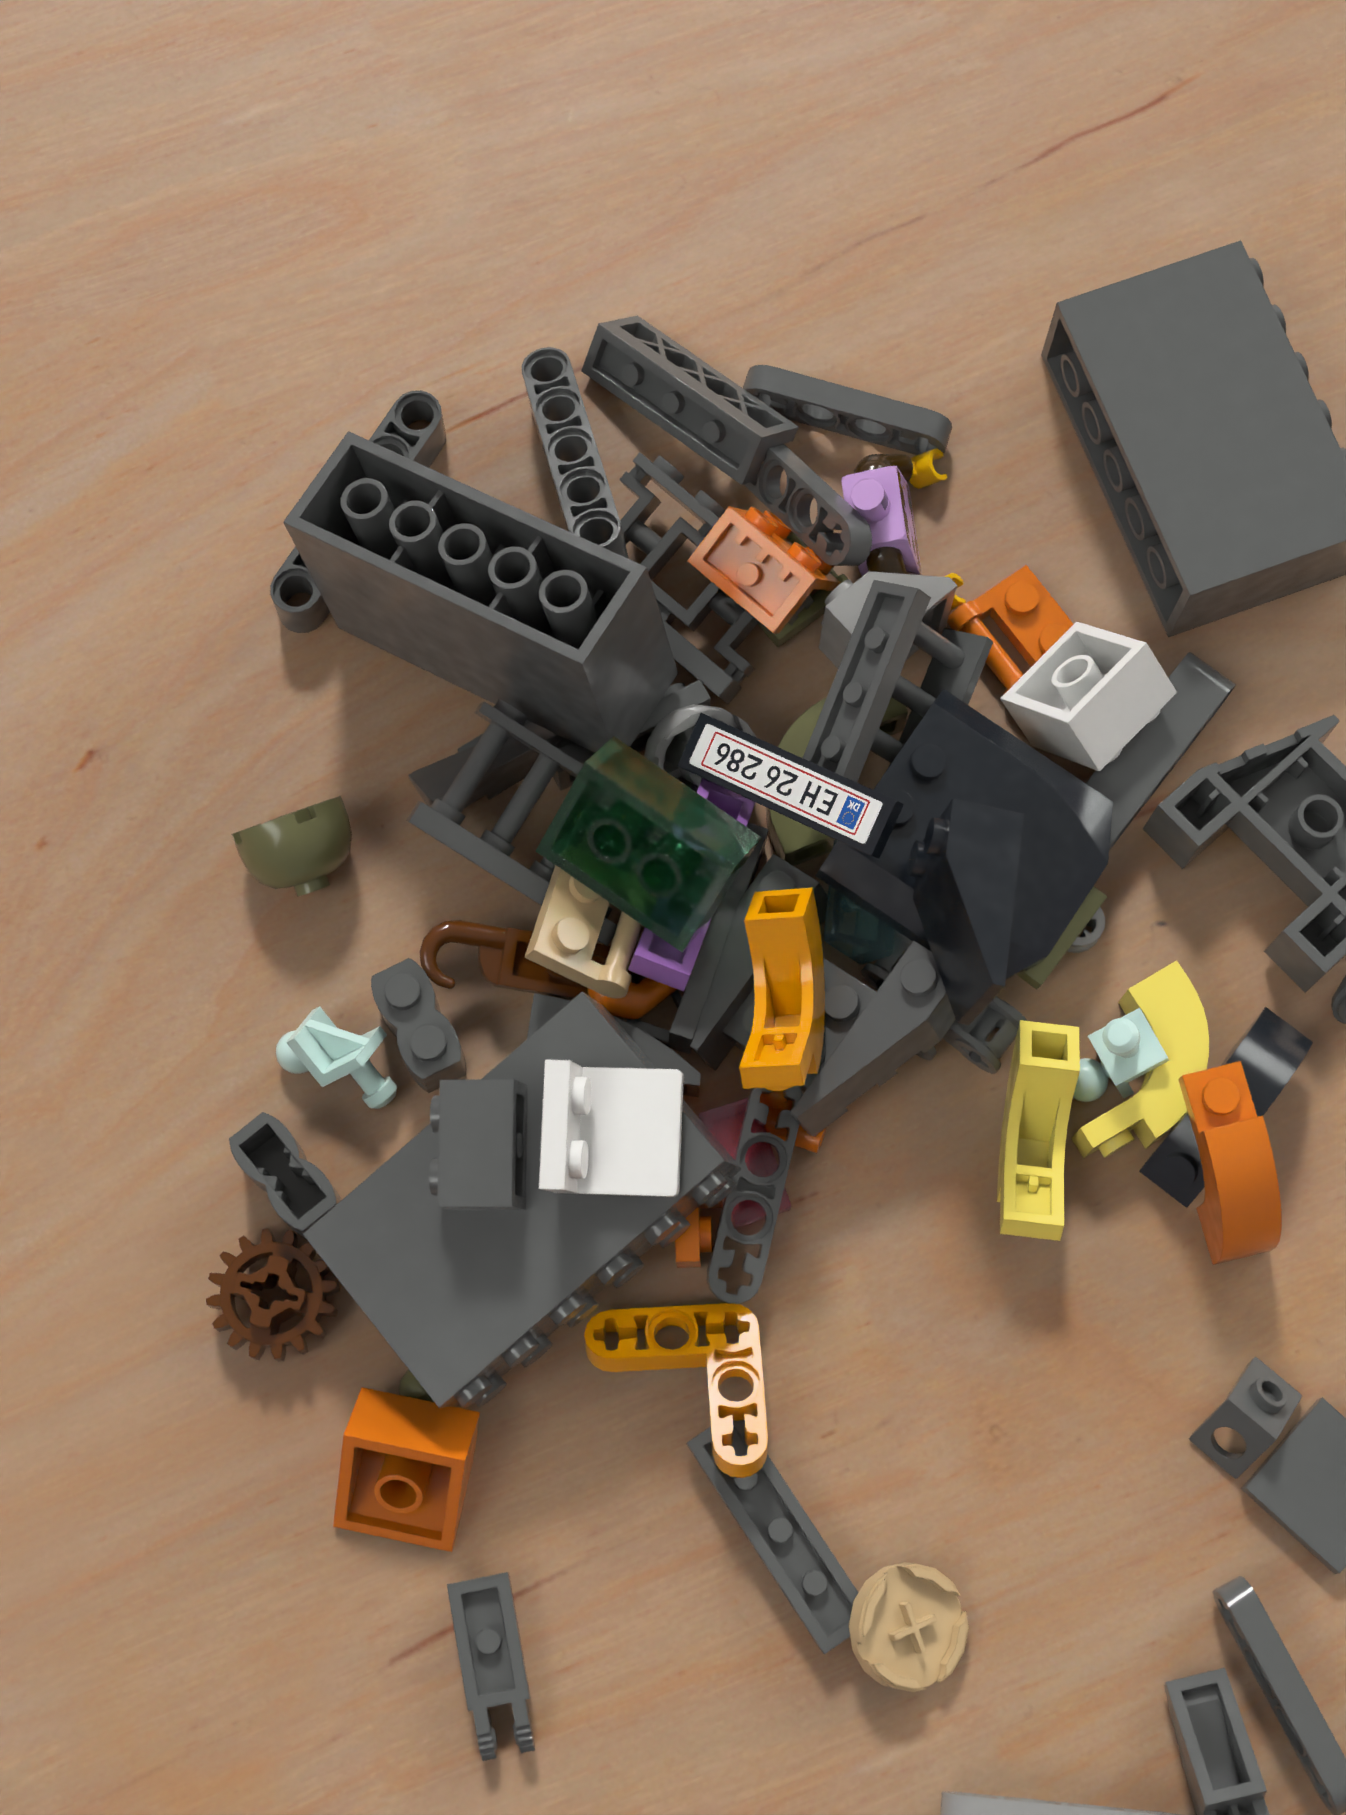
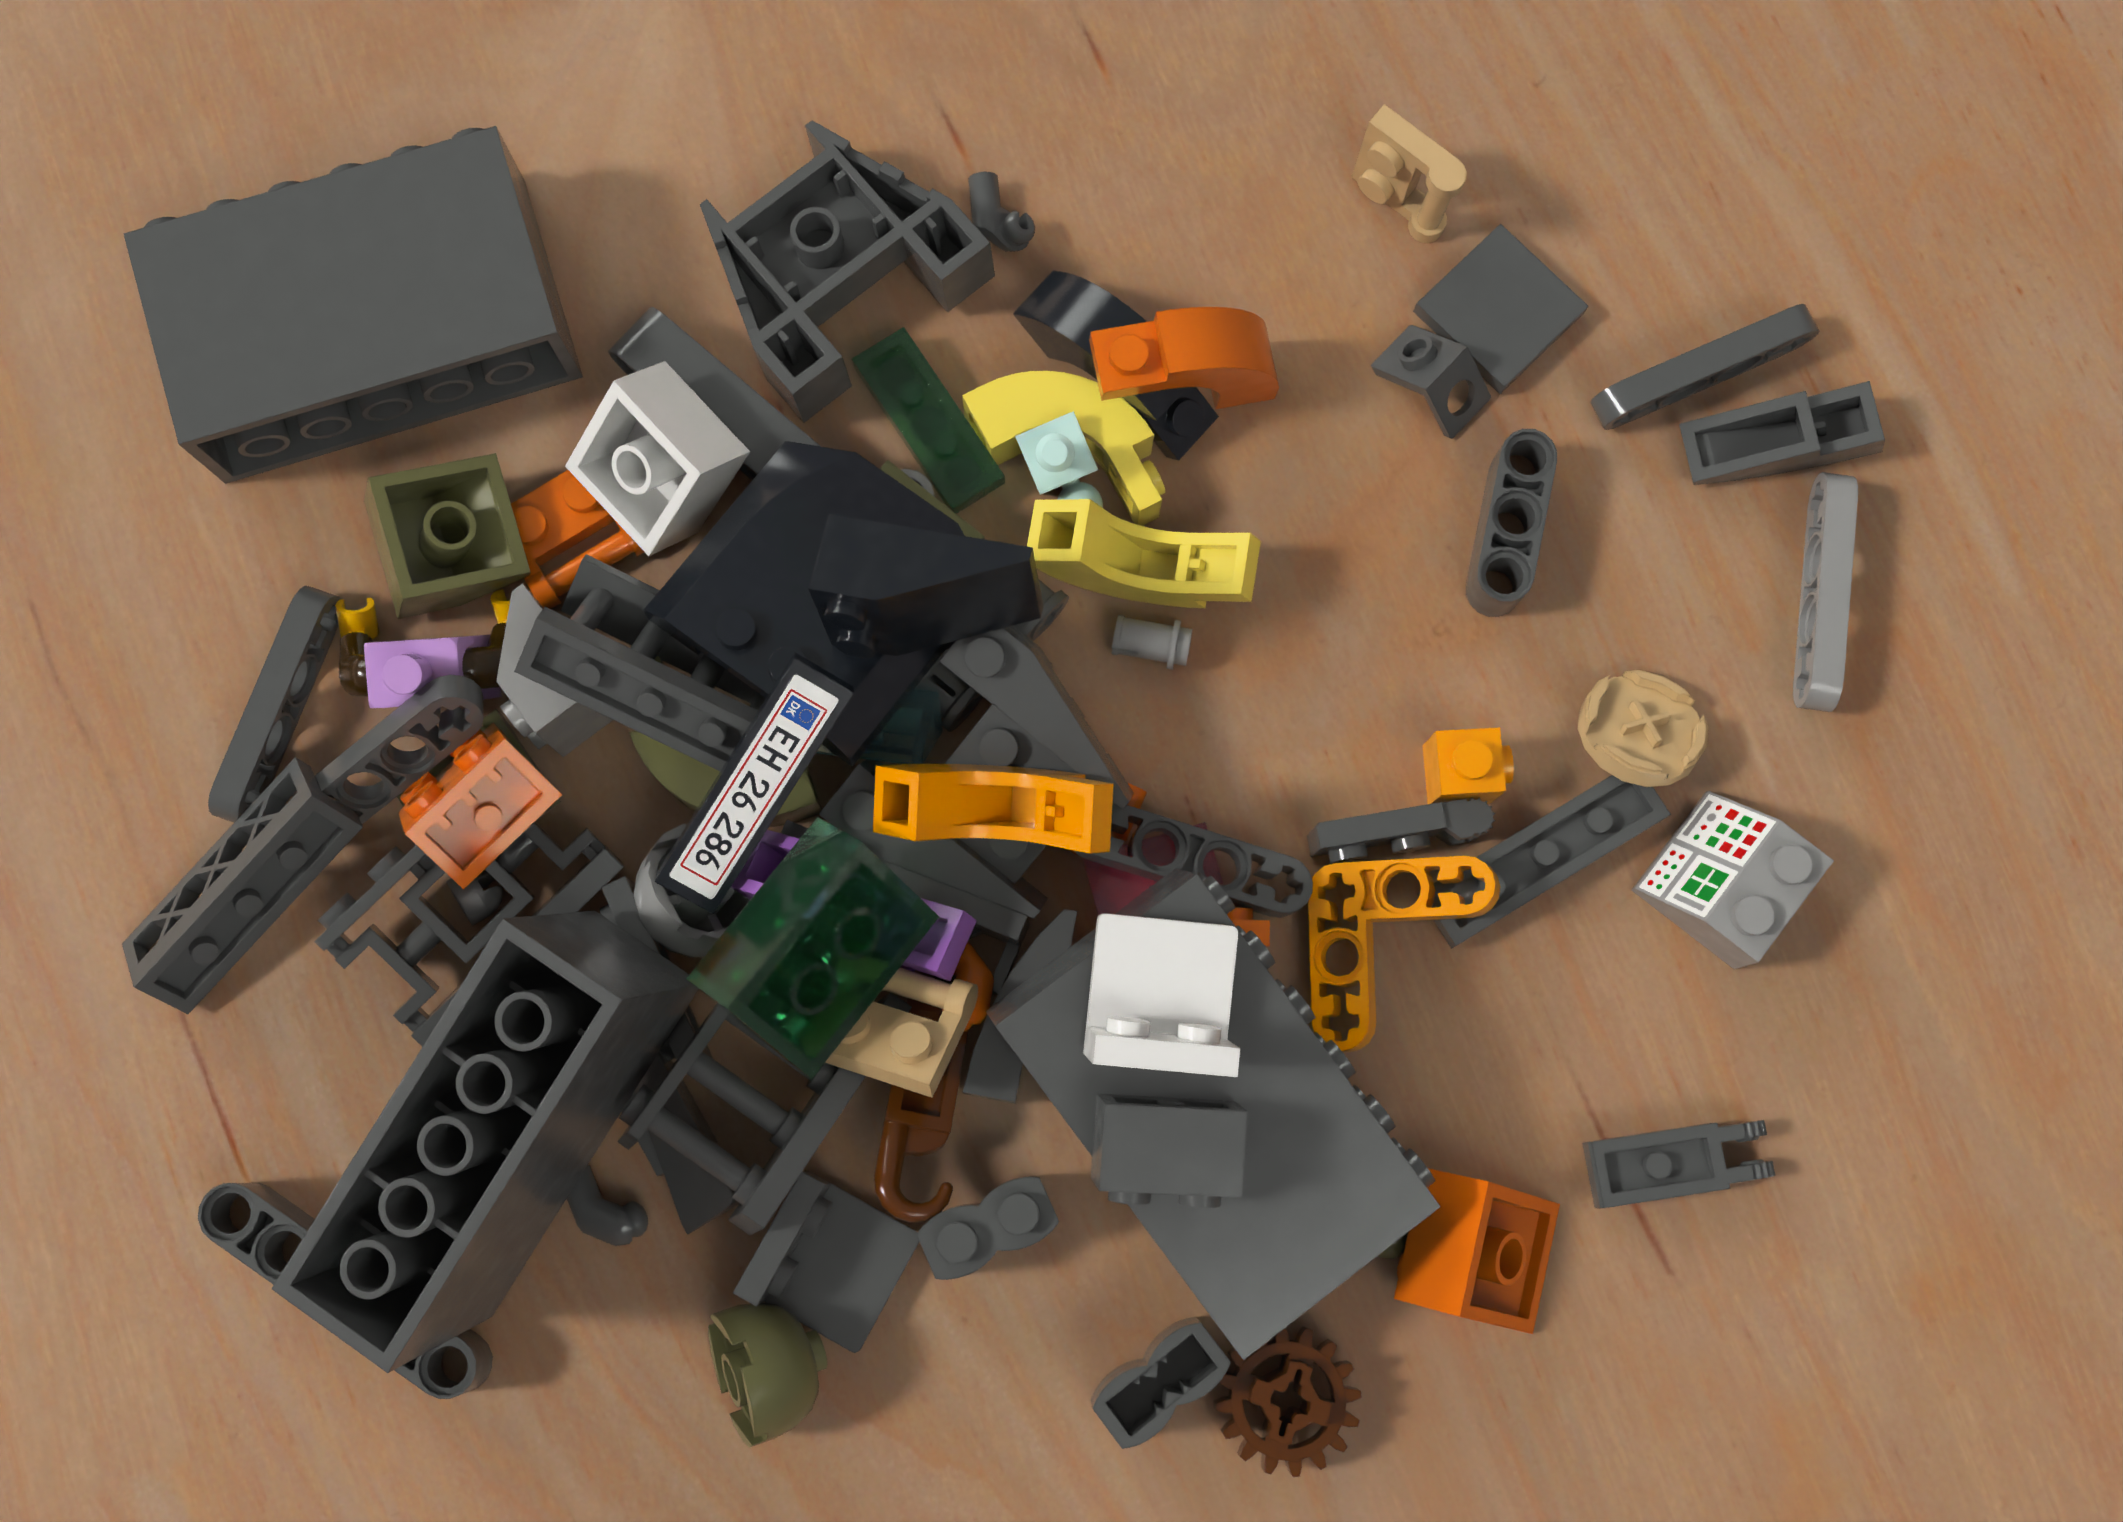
camera: 90 degrees left, 5 degrees up
light aqua piece [276,1006,397,1109] -> none
dark grey beam [522,347,629,559] -> none
none -> olive slope [364,453,531,619]
none -> light grey hinge [446,870,503,926]
none -> dark grey arm [567,1165,648,1246]
none -> dark grey bracket [733,1171,919,1353]
none -> clear green plate [852,327,1005,514]
none -> light grey pin [1112,615,1193,670]
none -> dark grey hinge [1307,798,1495,864]
none -> light orange brick [1422,727,1514,804]
none -> dark grey beam [1466,429,1557,617]
none -> light grey slope [1632,791,1834,969]

